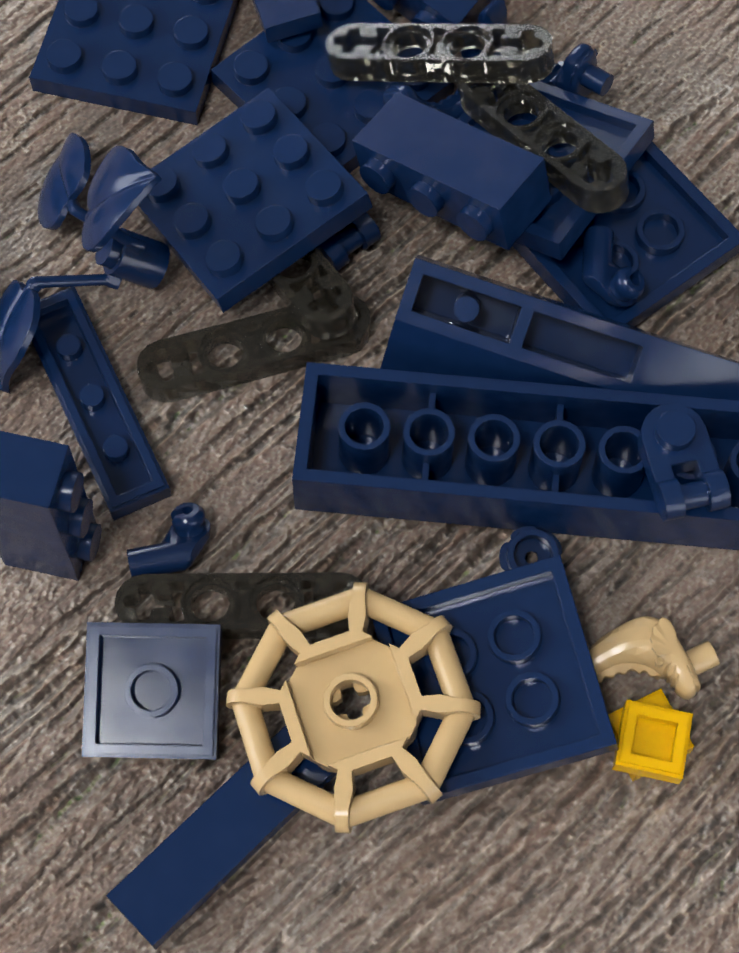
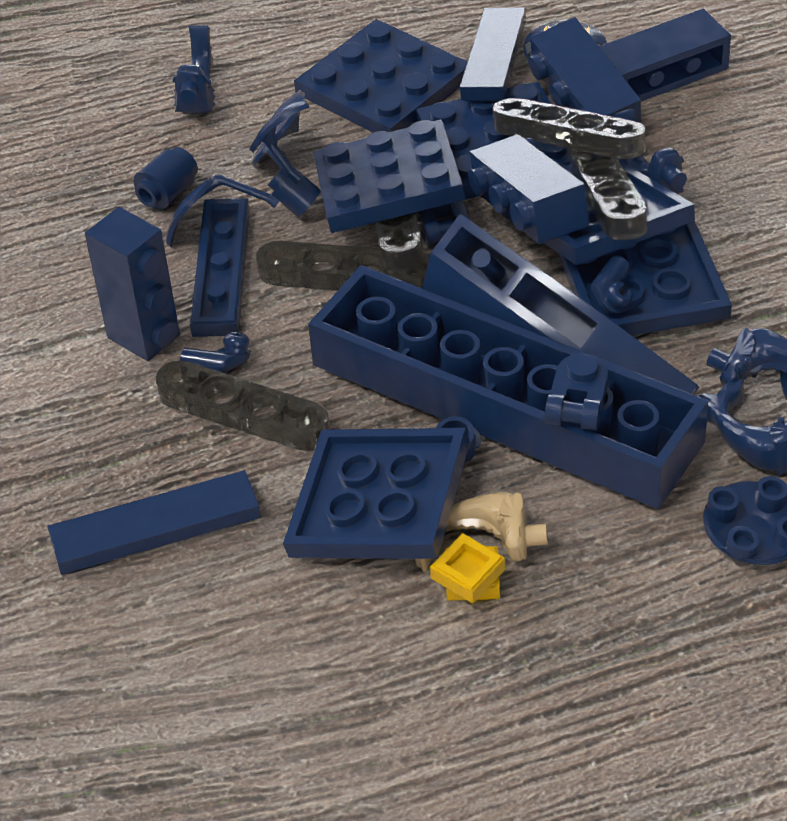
camera: 30 degrees right, 20 degrees down
tile [82,622,222,760] -> none
tan plate [226,582,481,834] -> none

